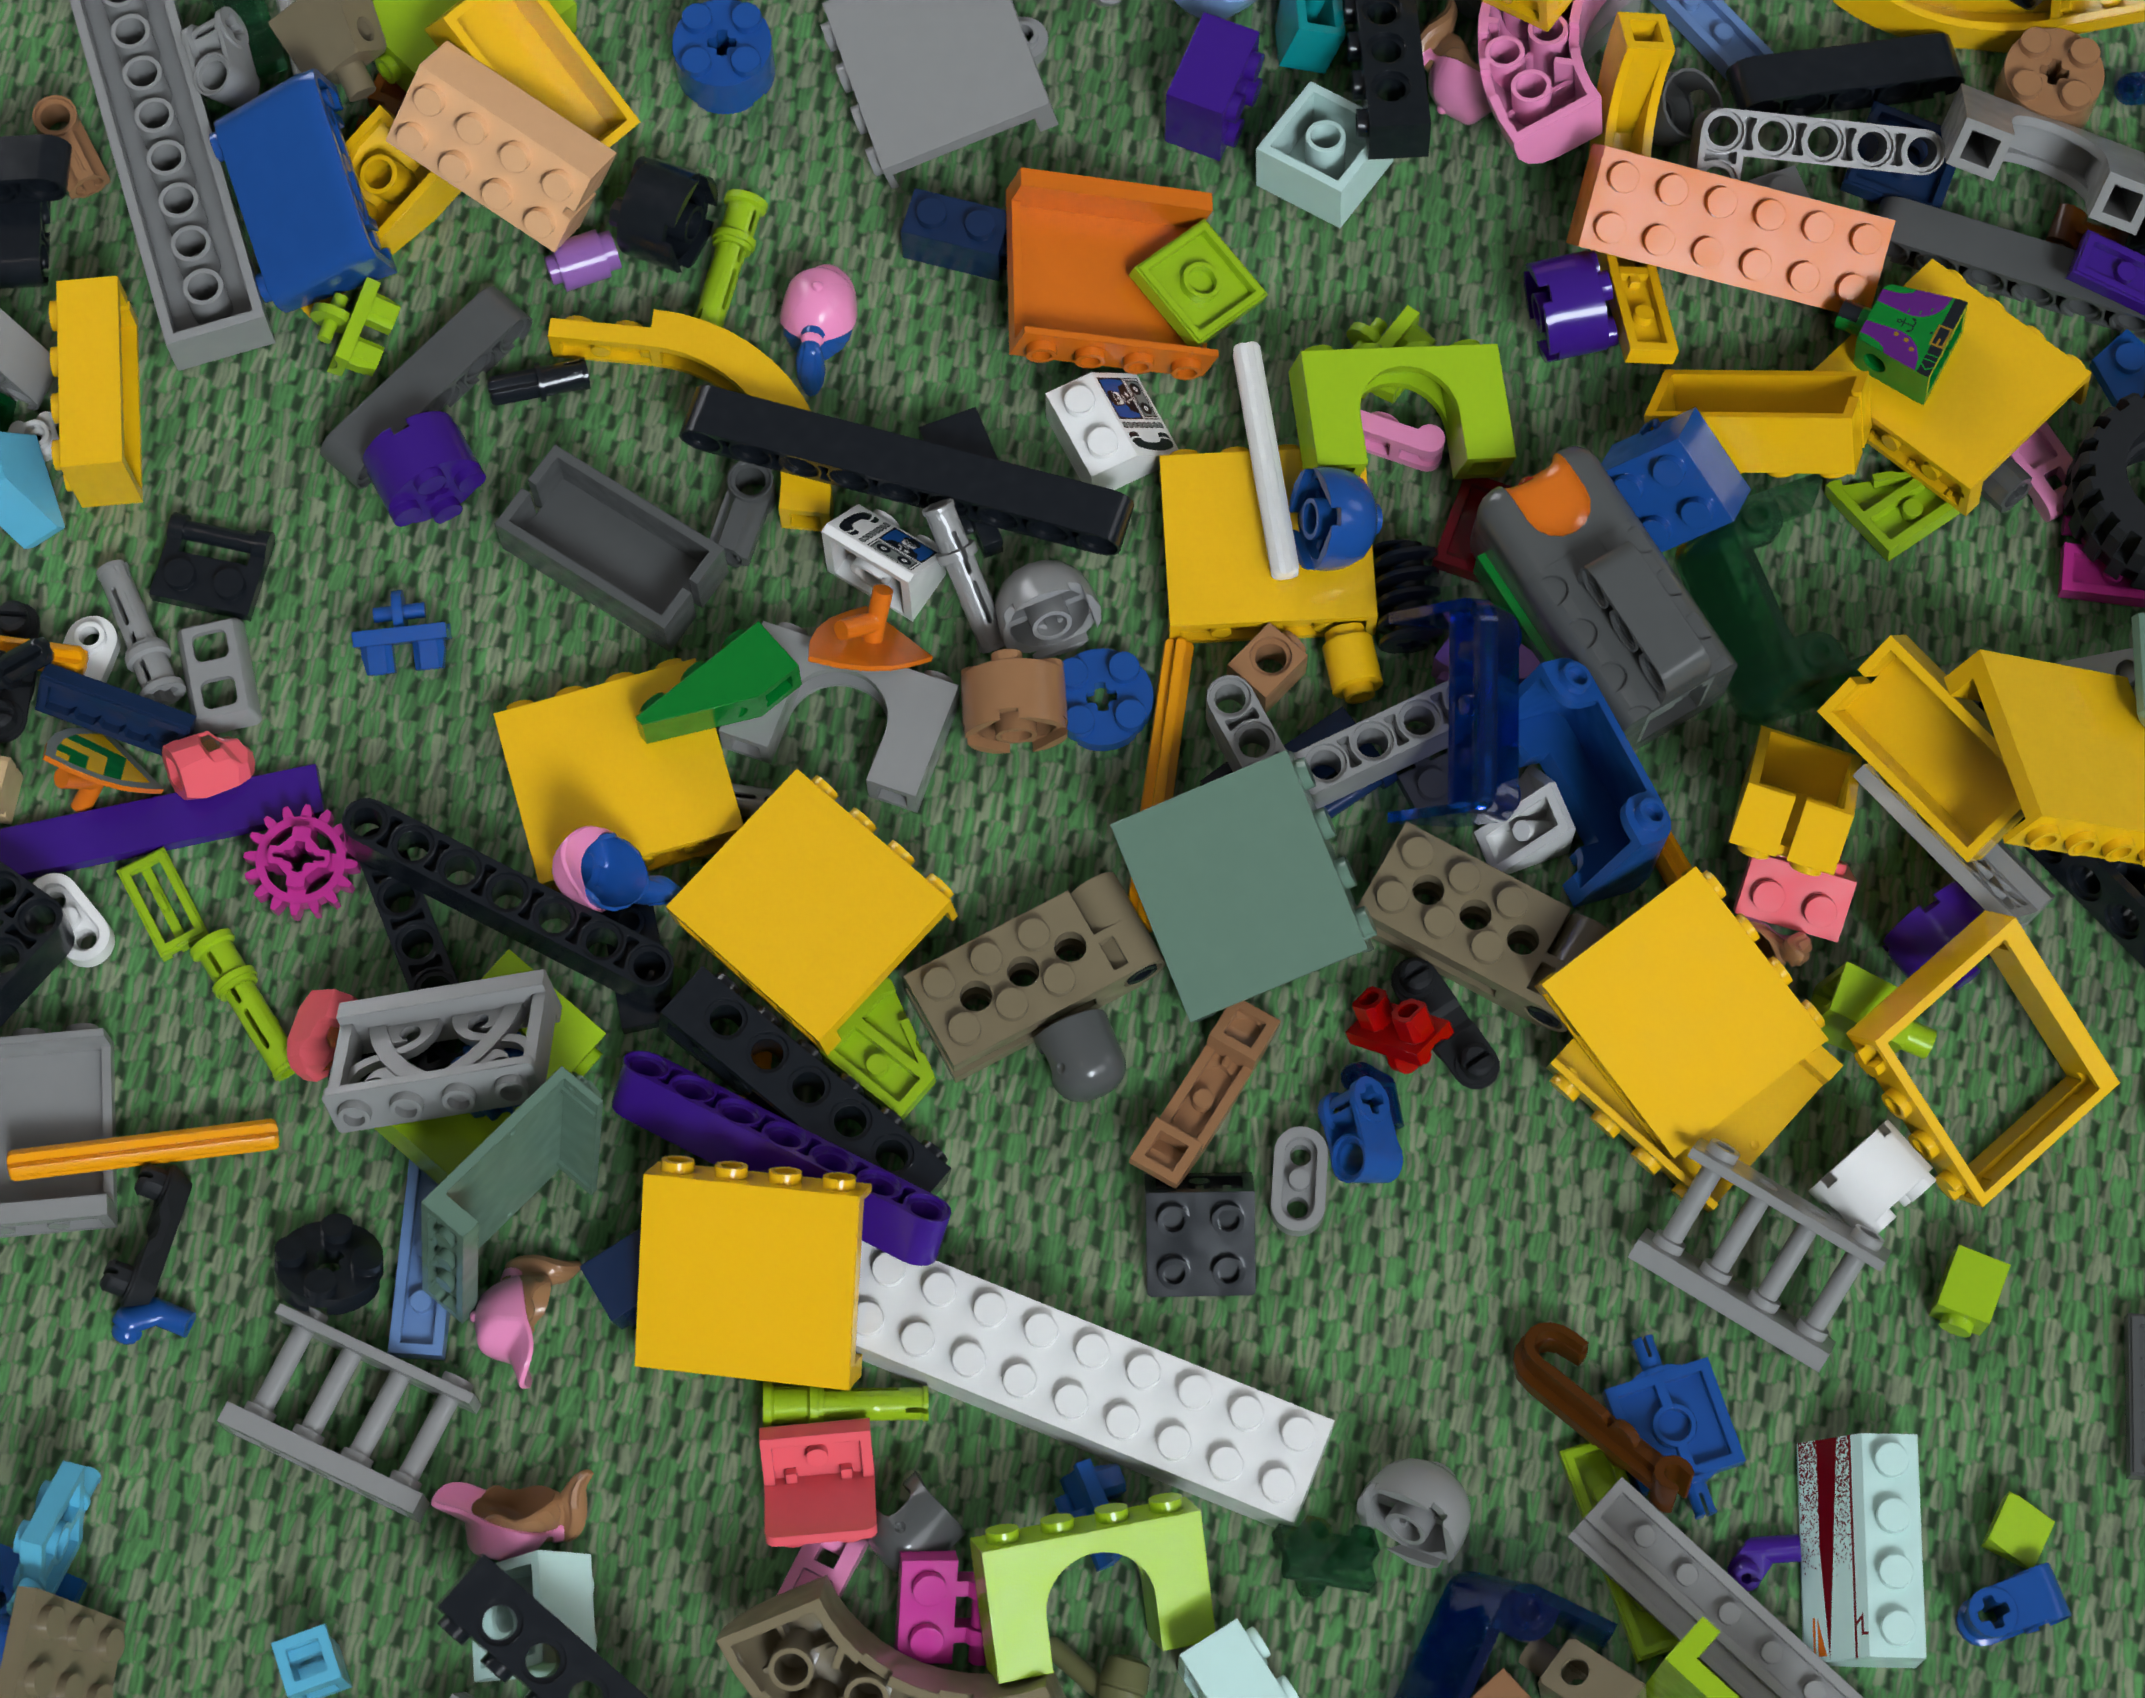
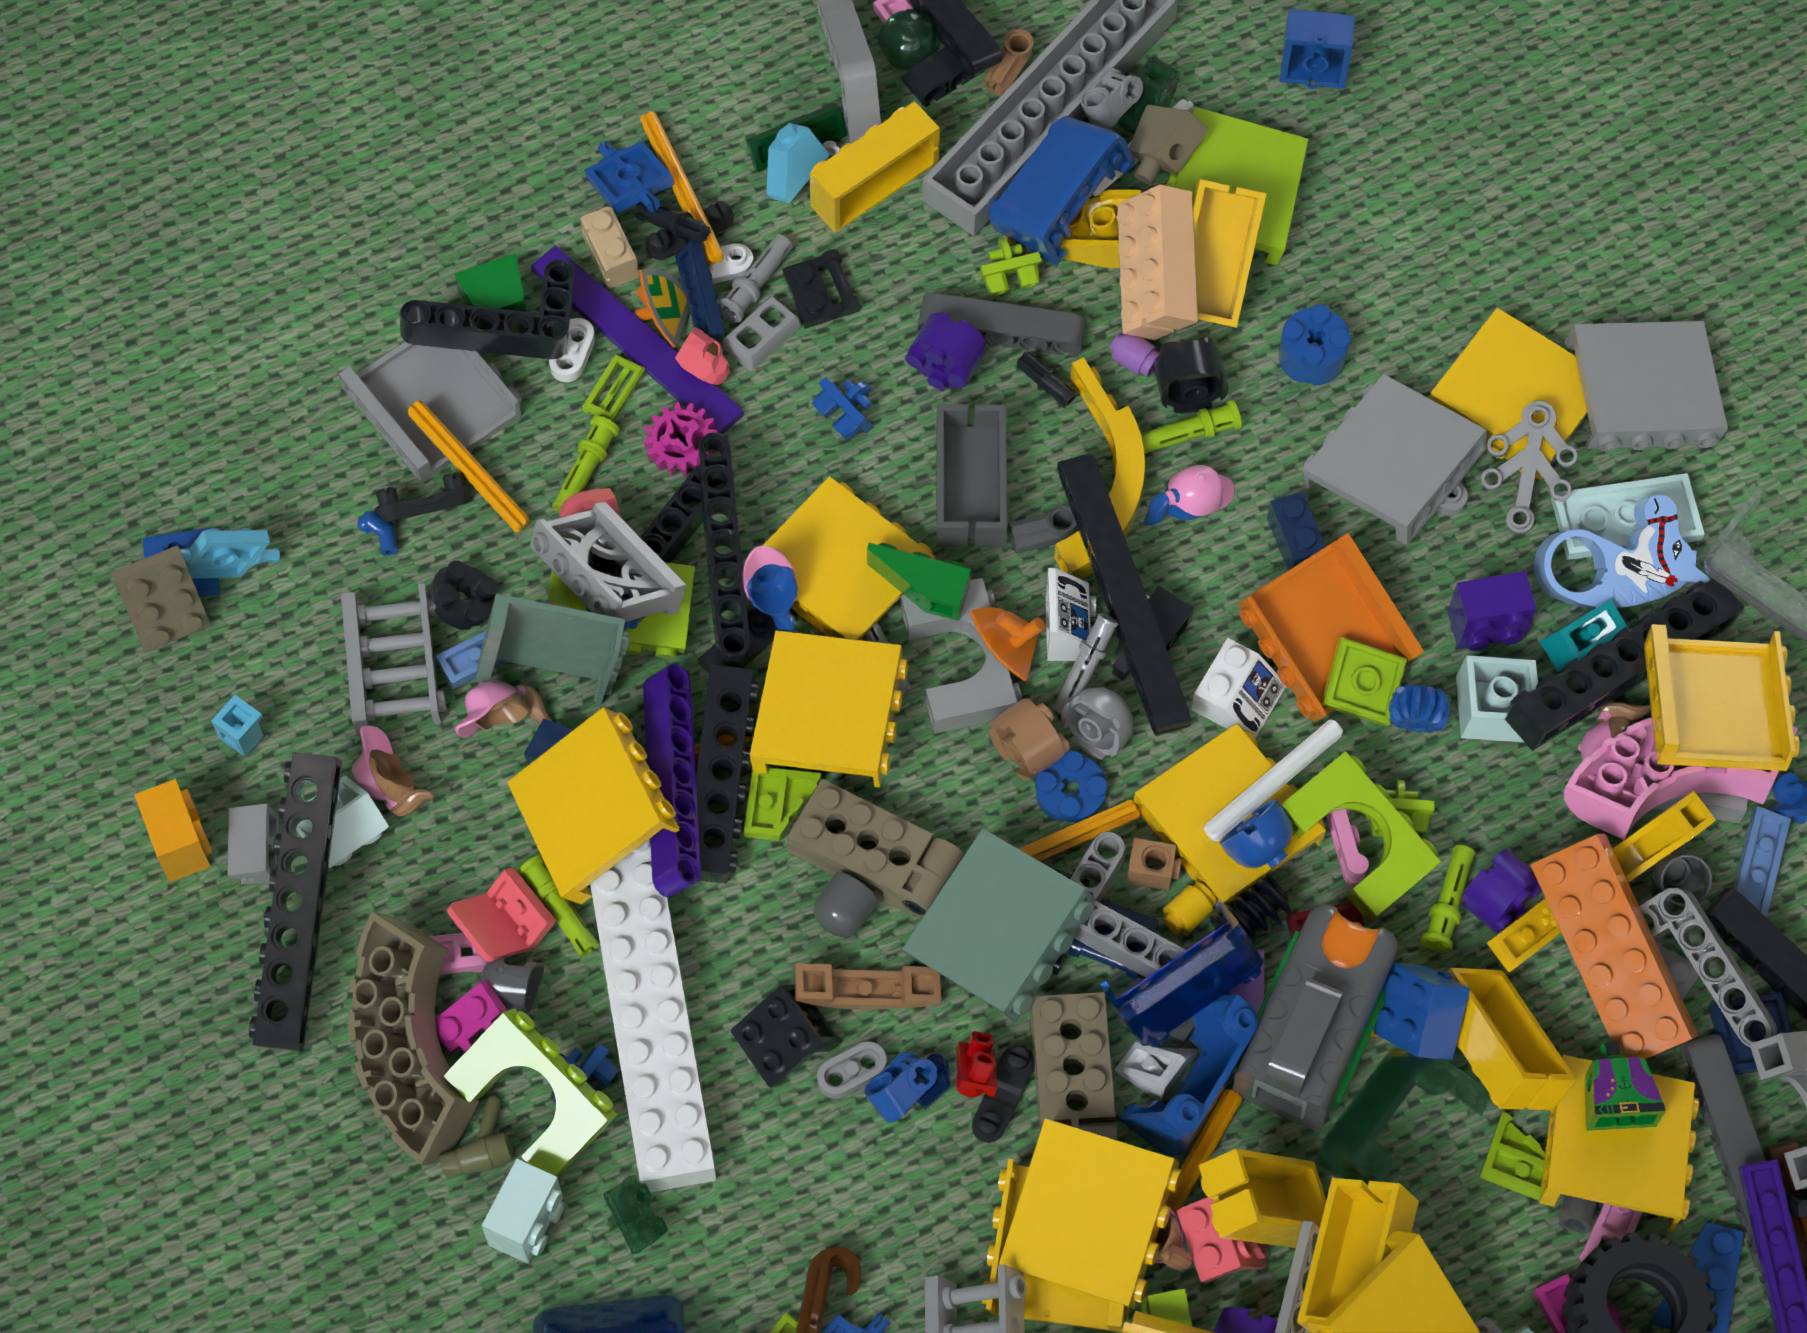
camera: 55 degrees right, 5 degrees down
light grey cylinder [1356,1458,1471,1569] -> none
none -> blue gear [1389,684,1450,733]
none -> lime pin [1420,845,1476,953]

